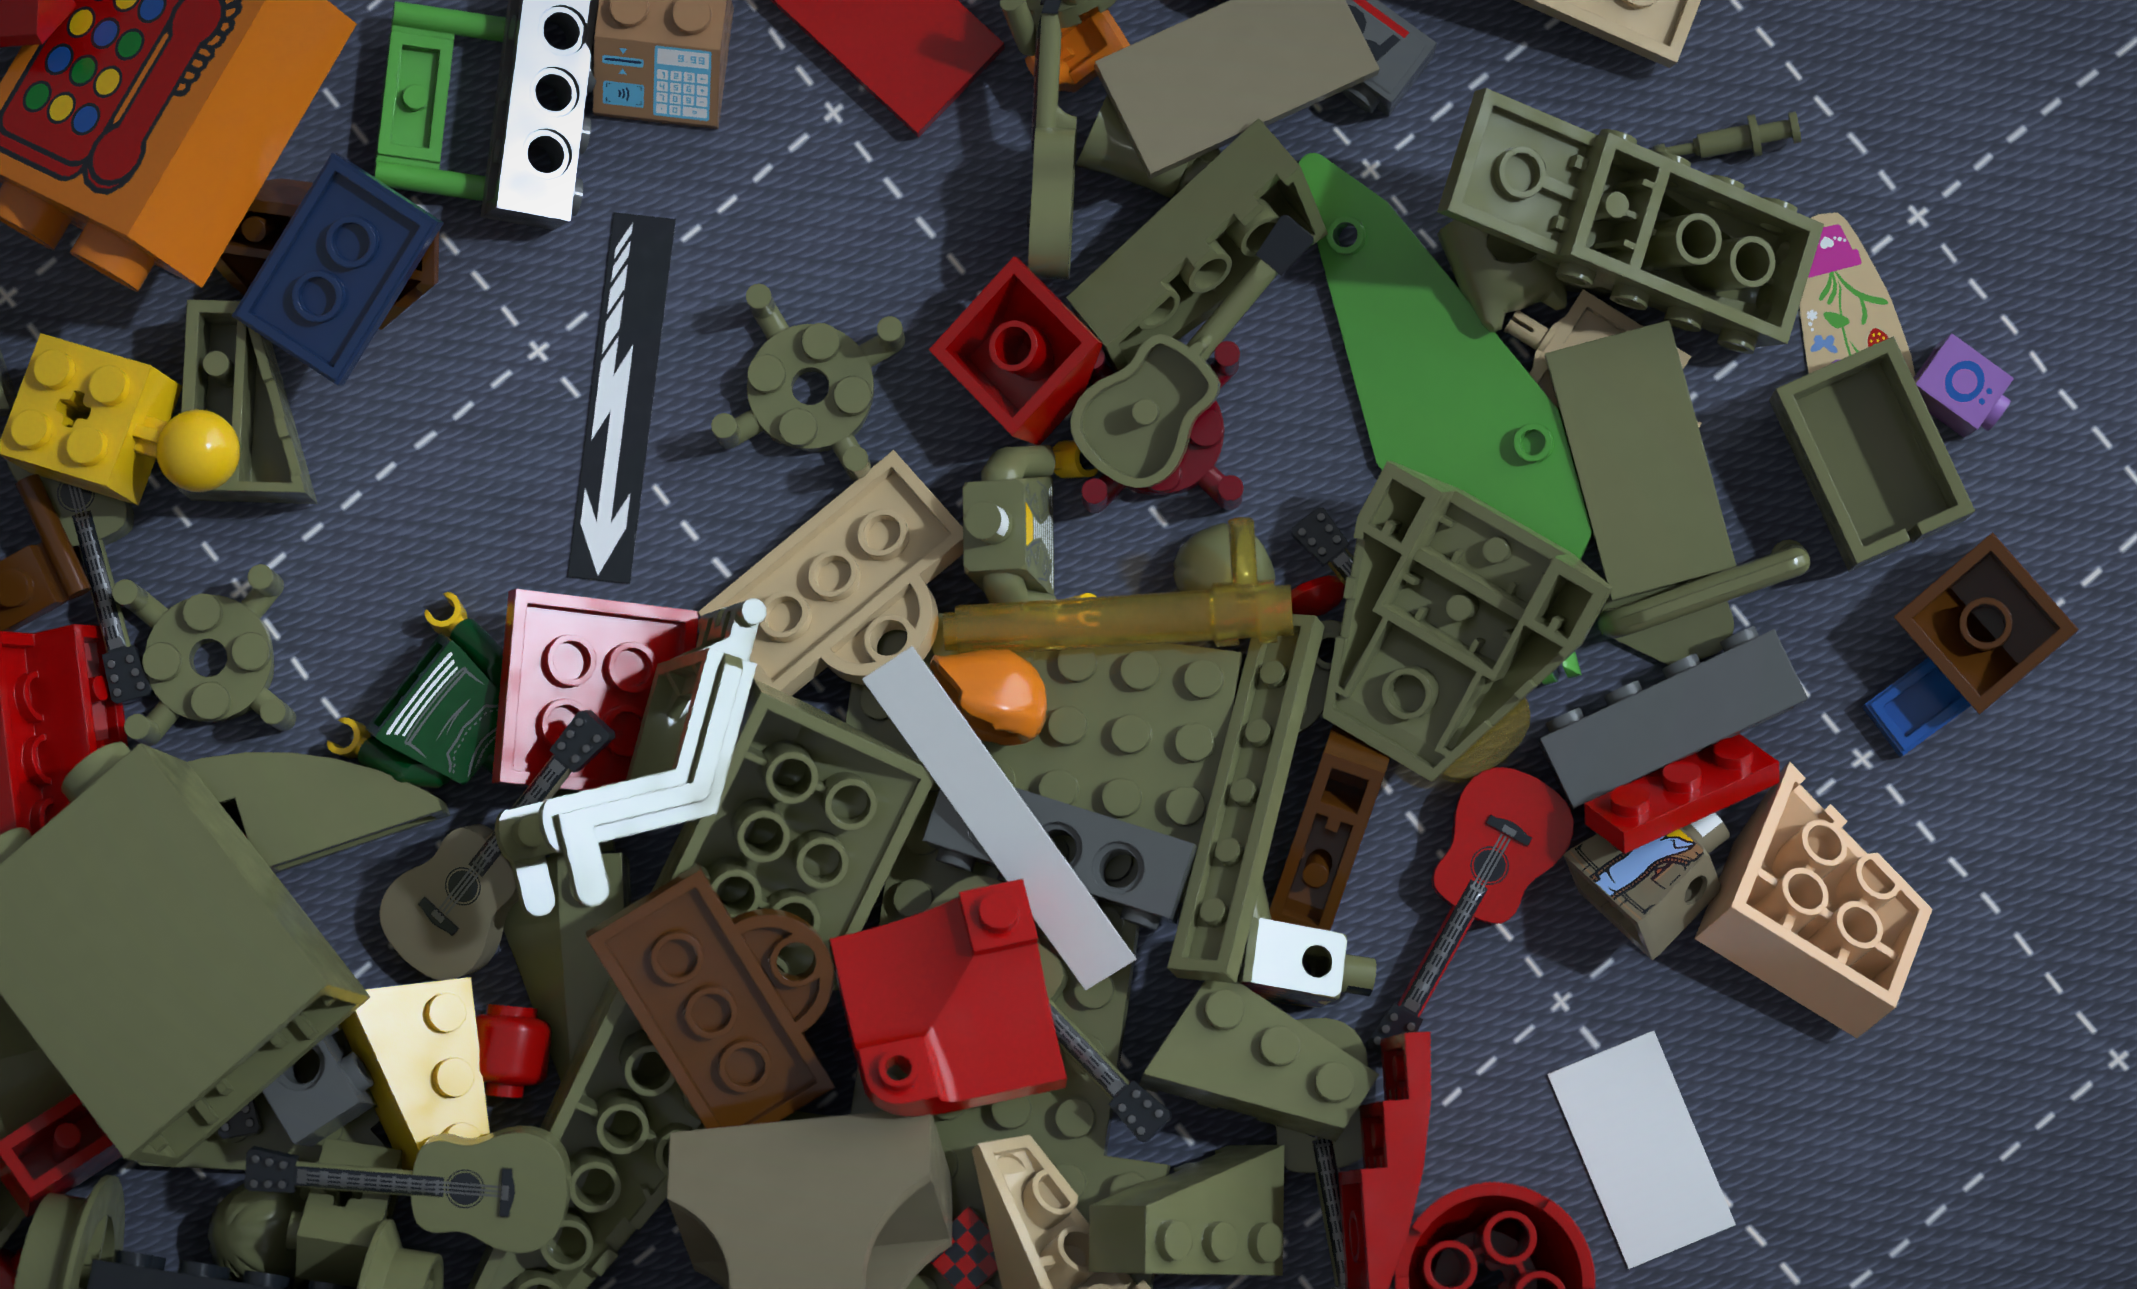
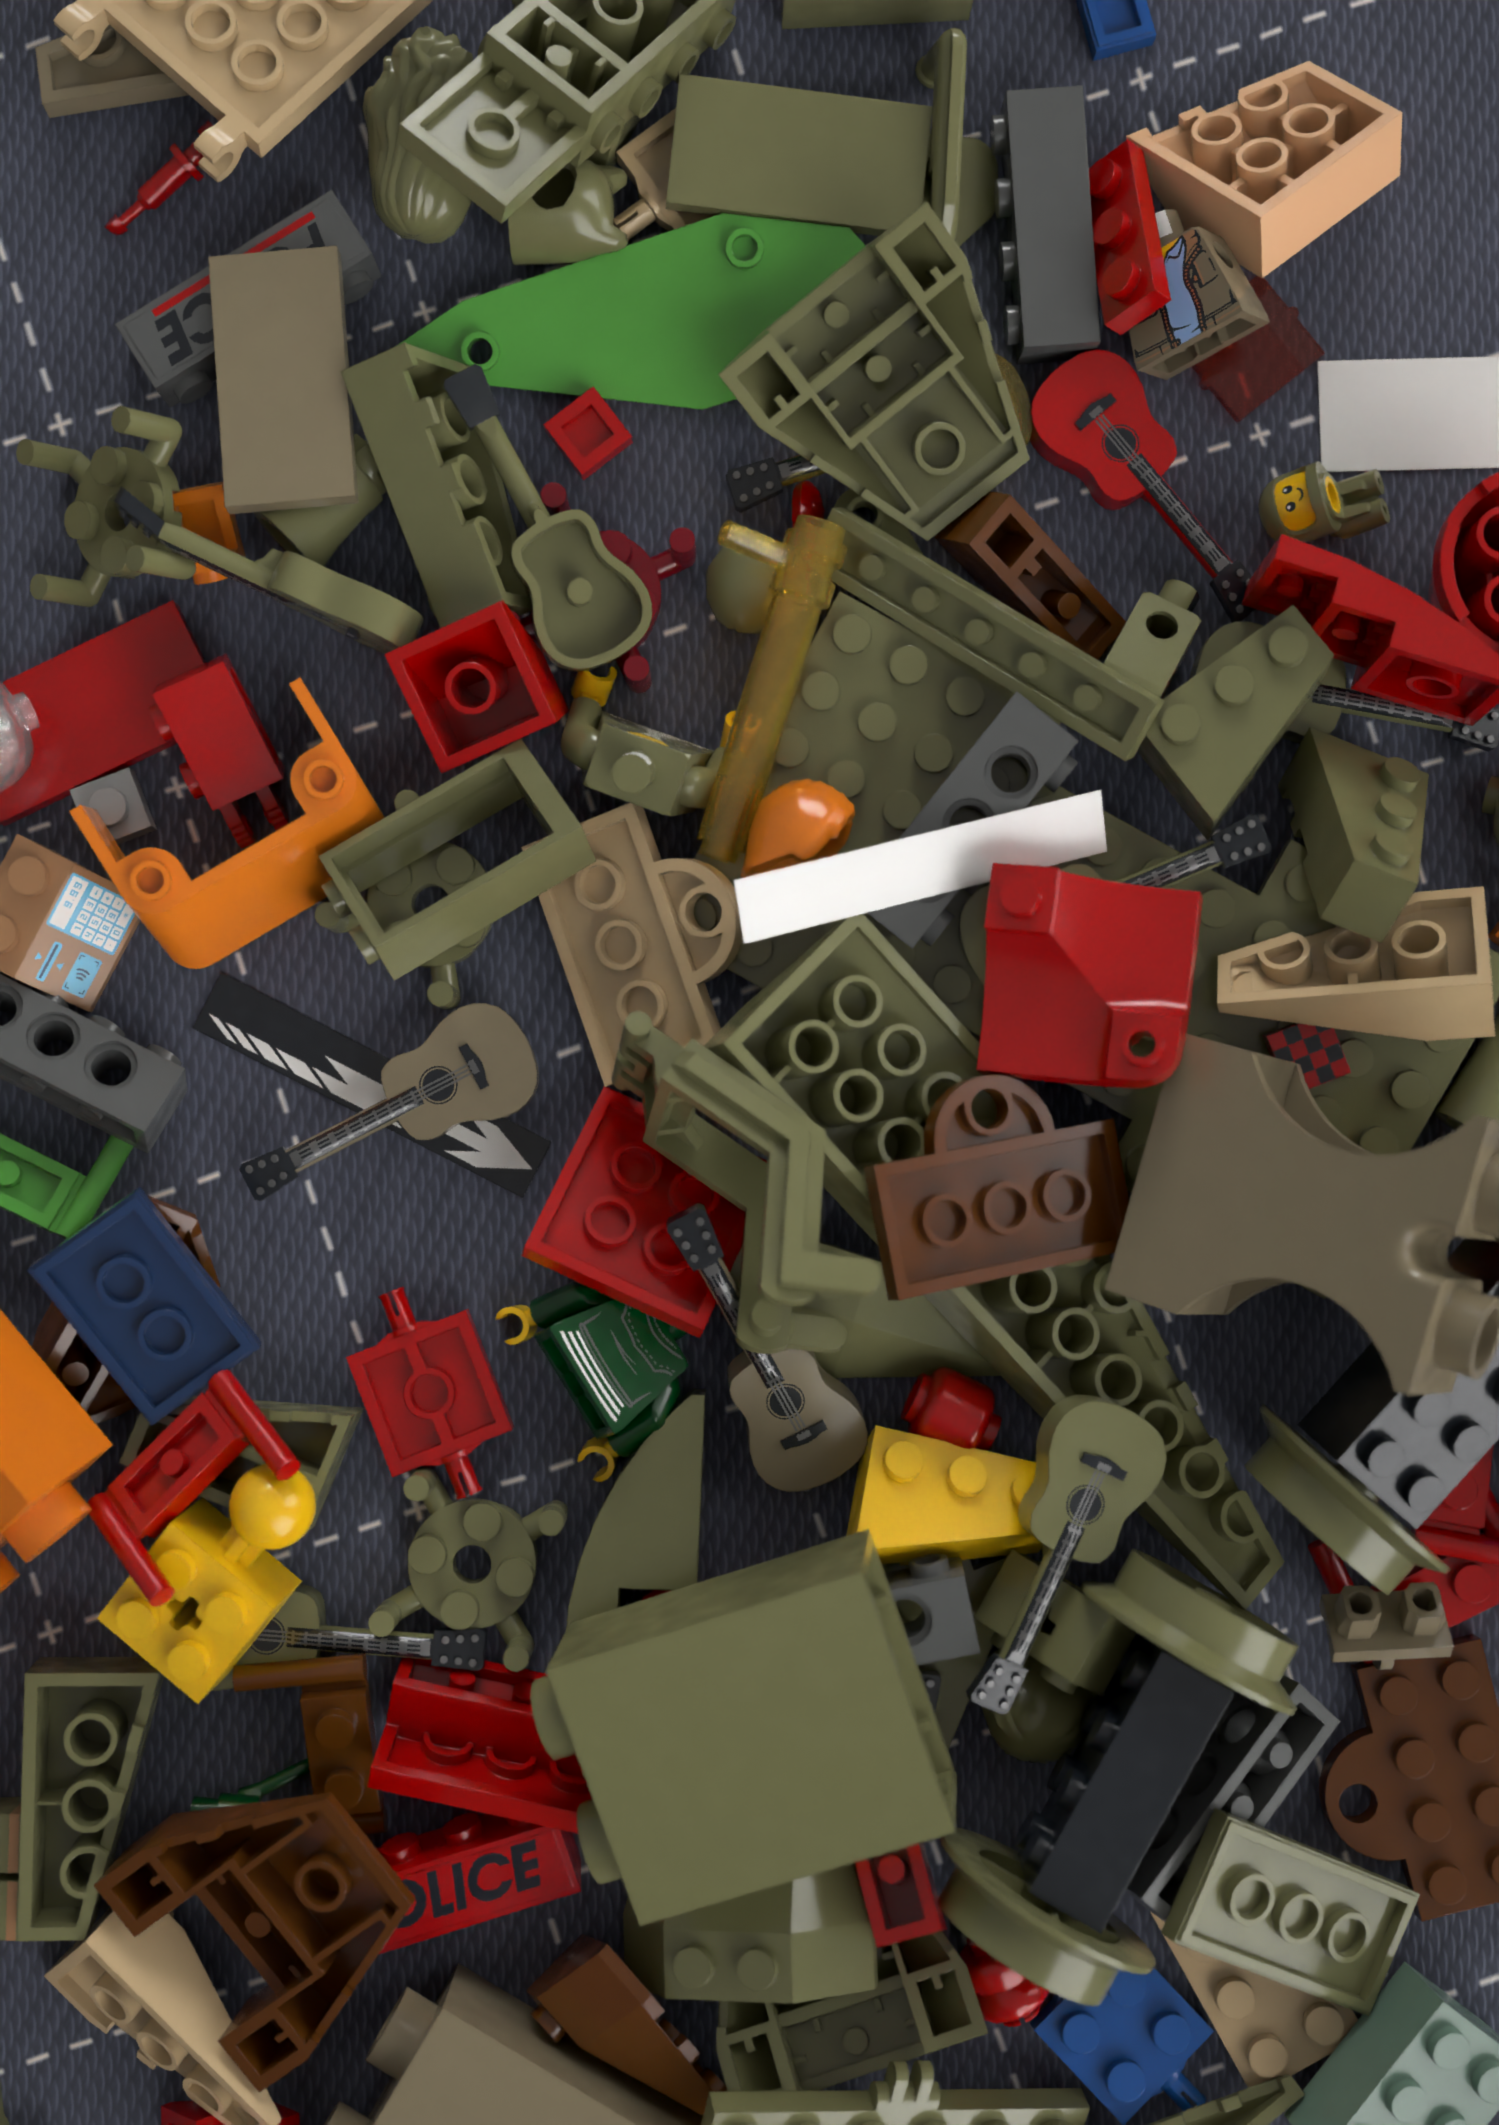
camera: 80 degrees left, 5 degrees up
none -> orange windscreen [69,678,385,969]
none -> light grey plate [69,767,157,849]
none -> red plate [87,1370,301,1607]
none -> red hinge [149,653,290,849]
none -> dark tan piece [239,1003,539,1201]
none -> olive window [318,738,596,981]
none -> red plate [346,1286,514,1500]
none -> olive hair [363,26,473,244]
none -> red plate [543,386,633,481]
none -> clear red piece [1191,276,1325,424]
none -> olive piece [1258,461,1390,543]

